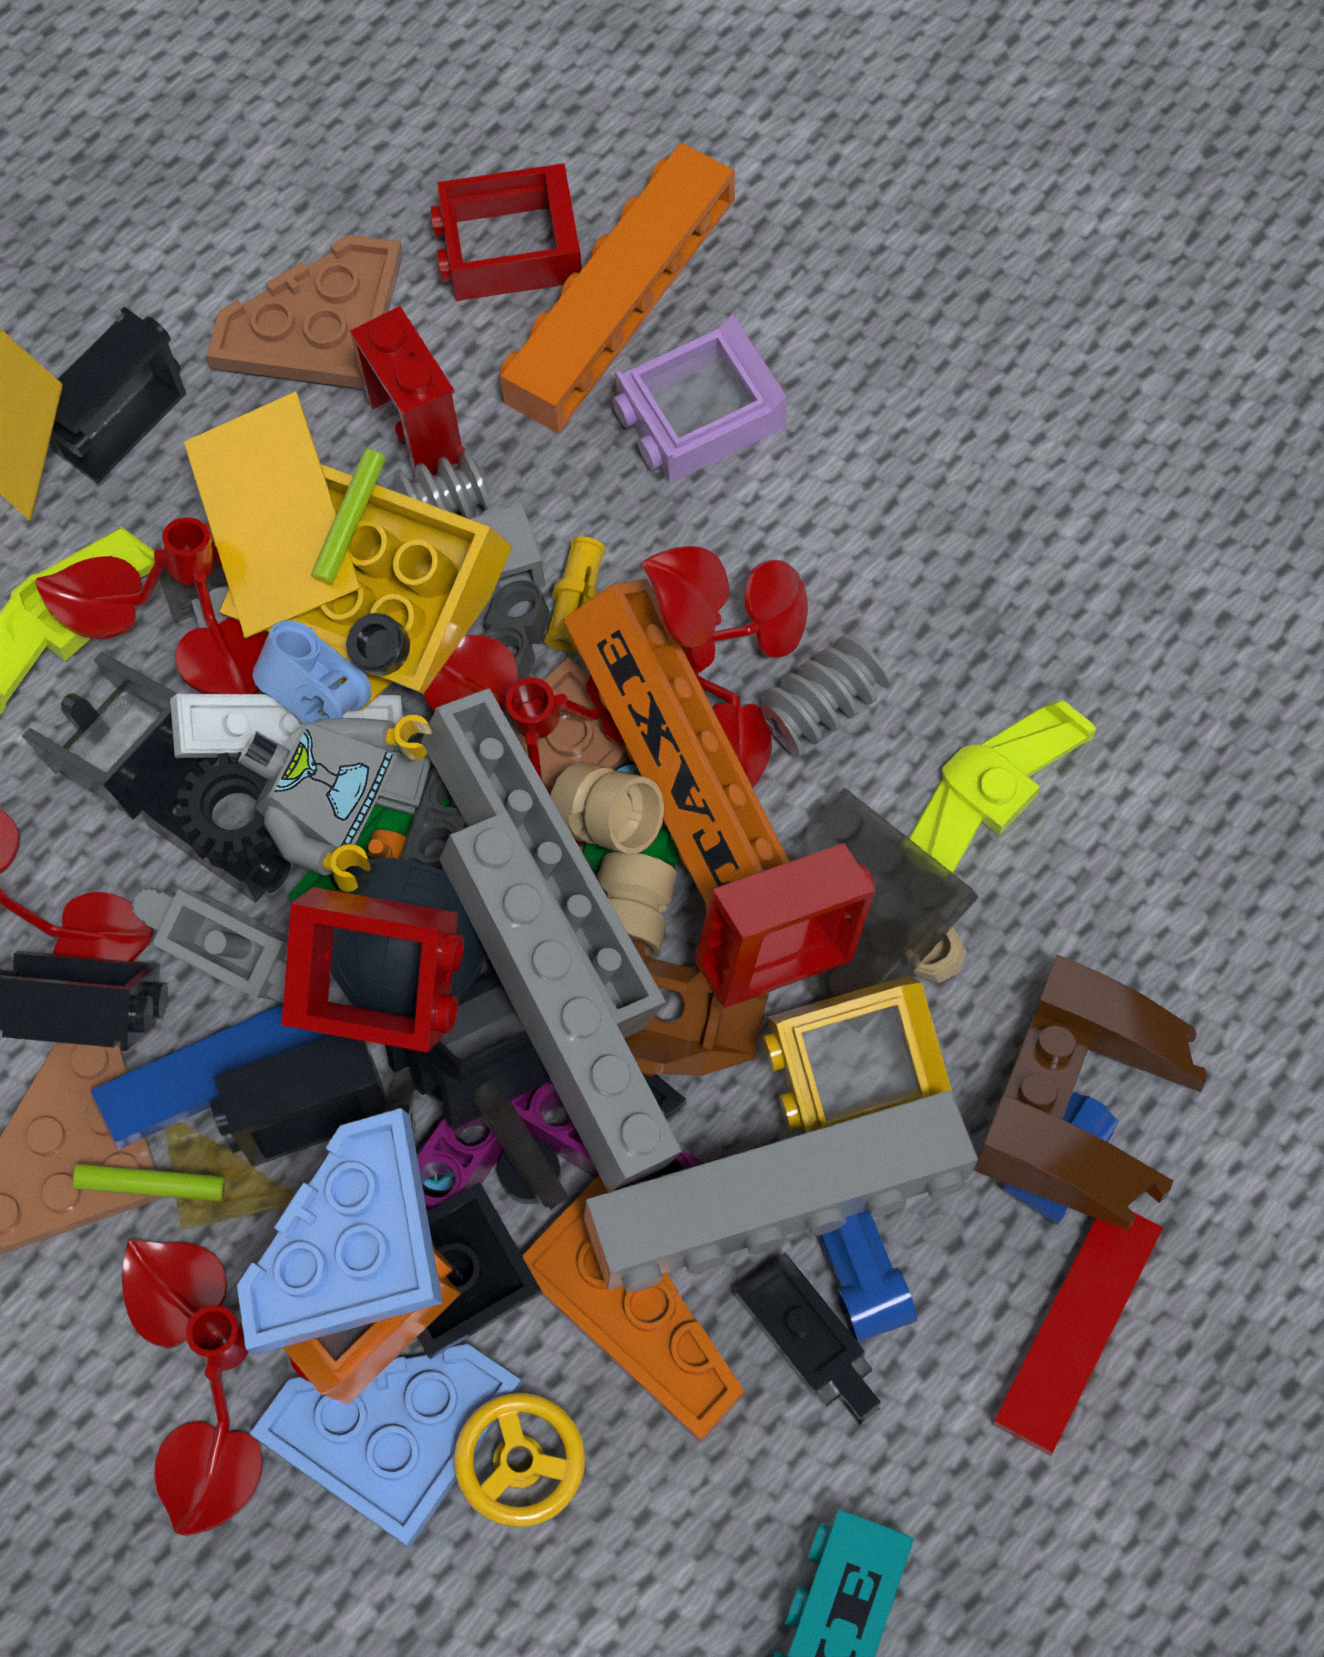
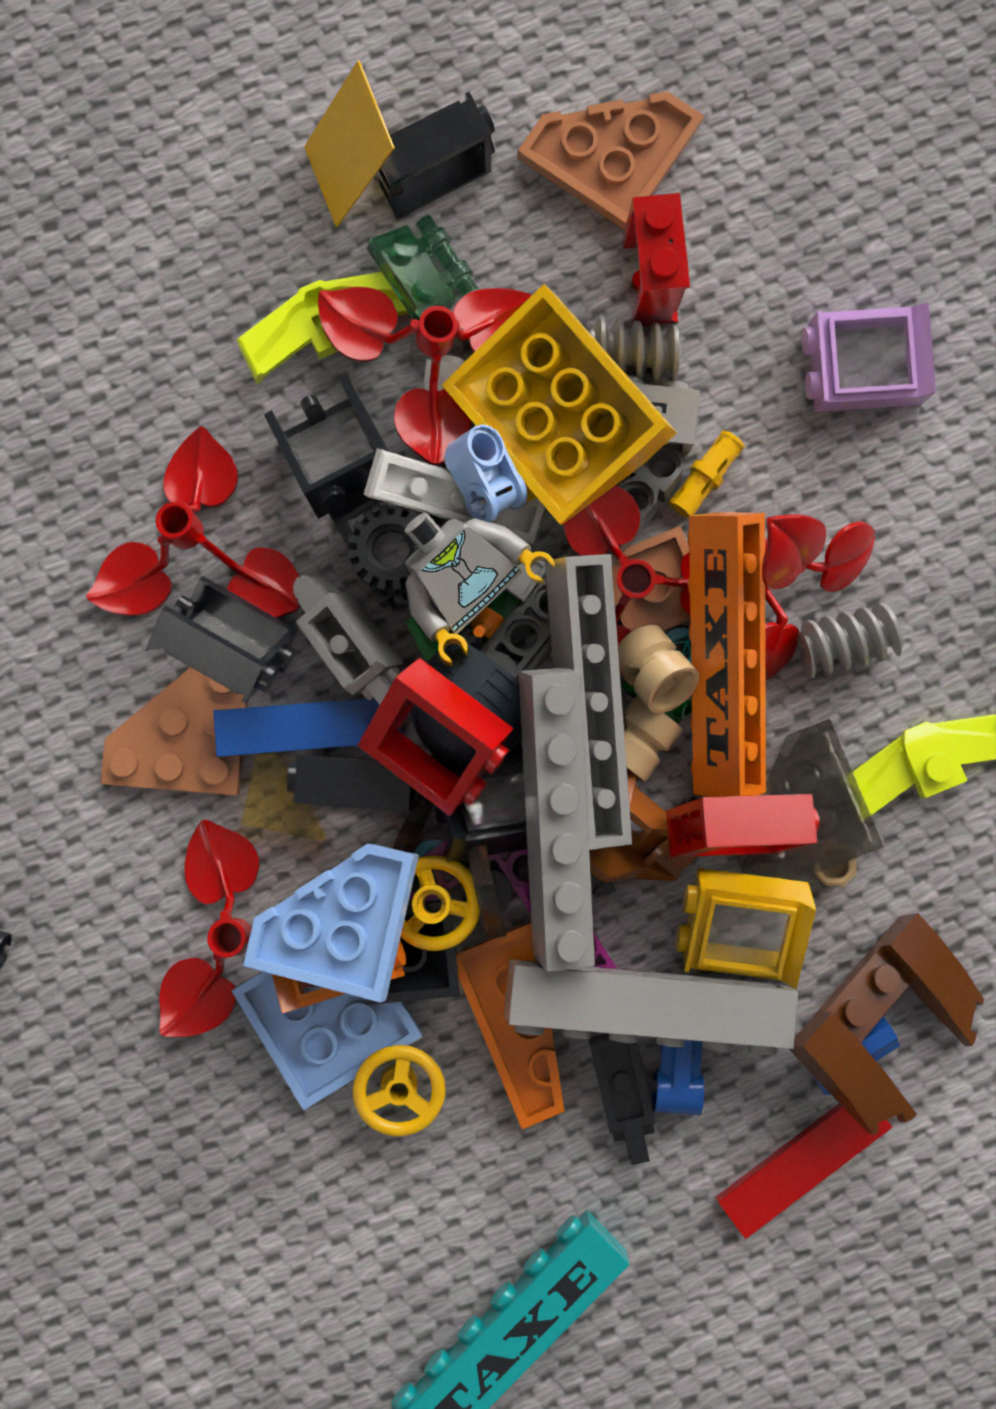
camera: 20 degrees right, 20 degrees up
lime piece [73,1164,225,1202] -> none
yellow sticker [184,391,361,638] -> none
lime piece [311,448,386,585] -> none
black tile [346,613,410,676] -> none
red window [430,163,582,301] -> none
orange brick [499,142,735,434] -> none
none -> clear green plate [366,215,479,321]
none -> yellow piece [401,855,481,951]

